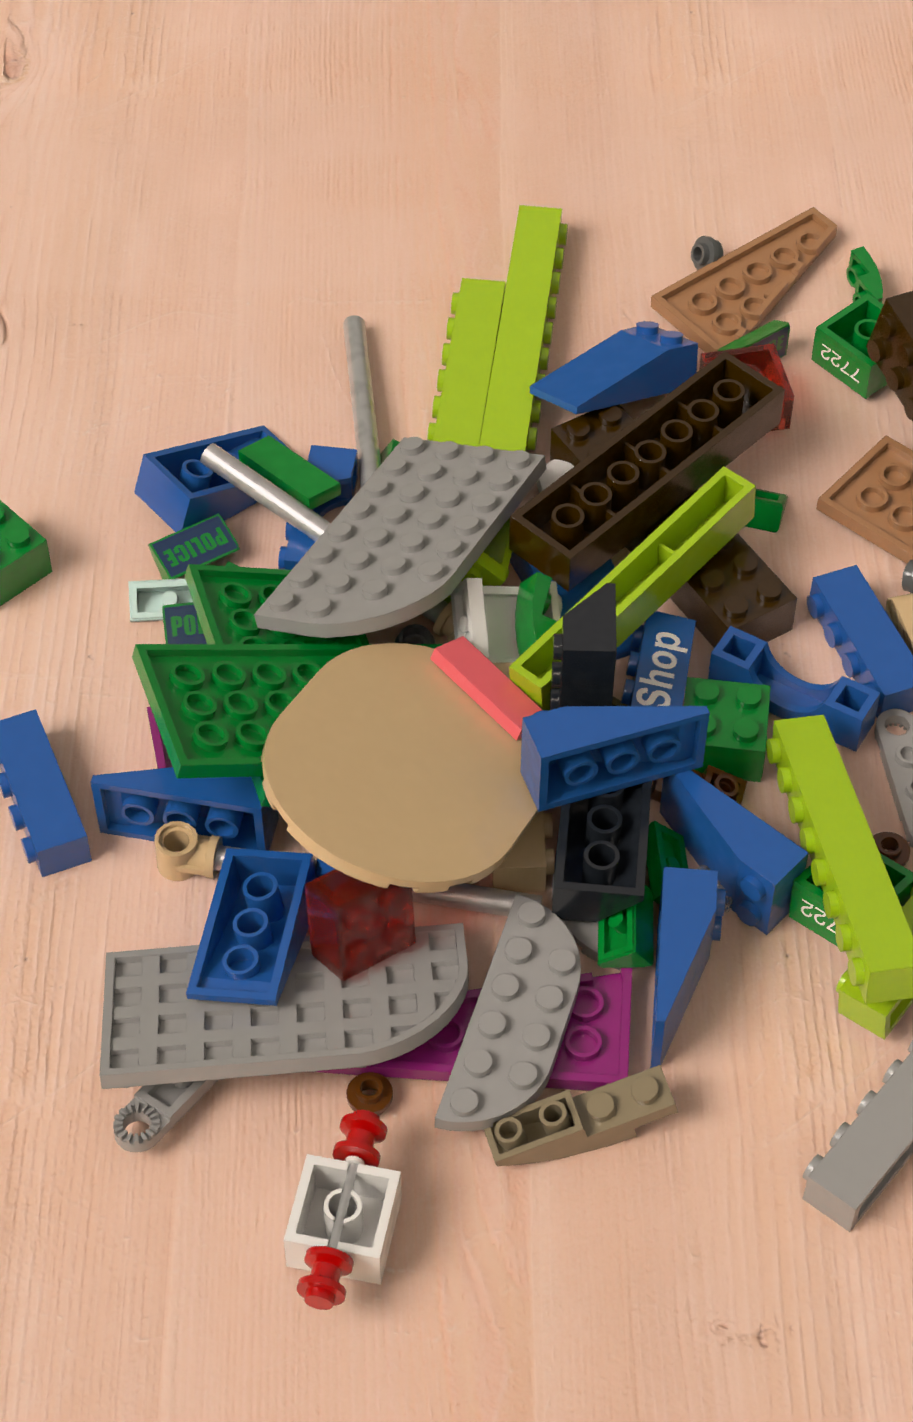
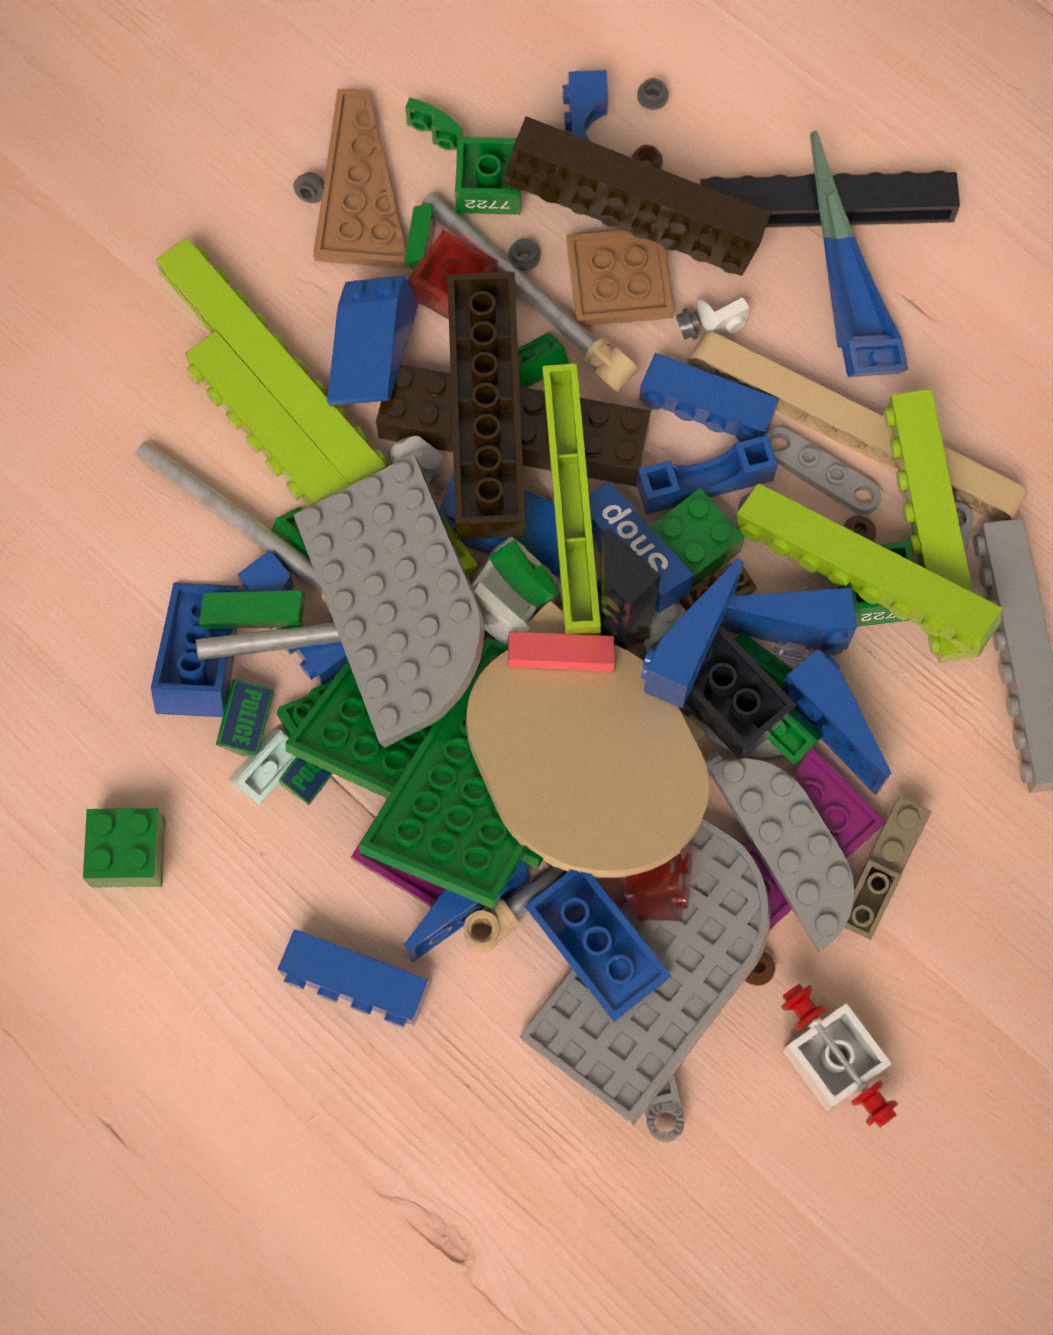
camera: 45 degrees left, 20 degrees up
none -> flat silver piece [422,192,639,393]
none -> dark grey plate [508,239,540,271]

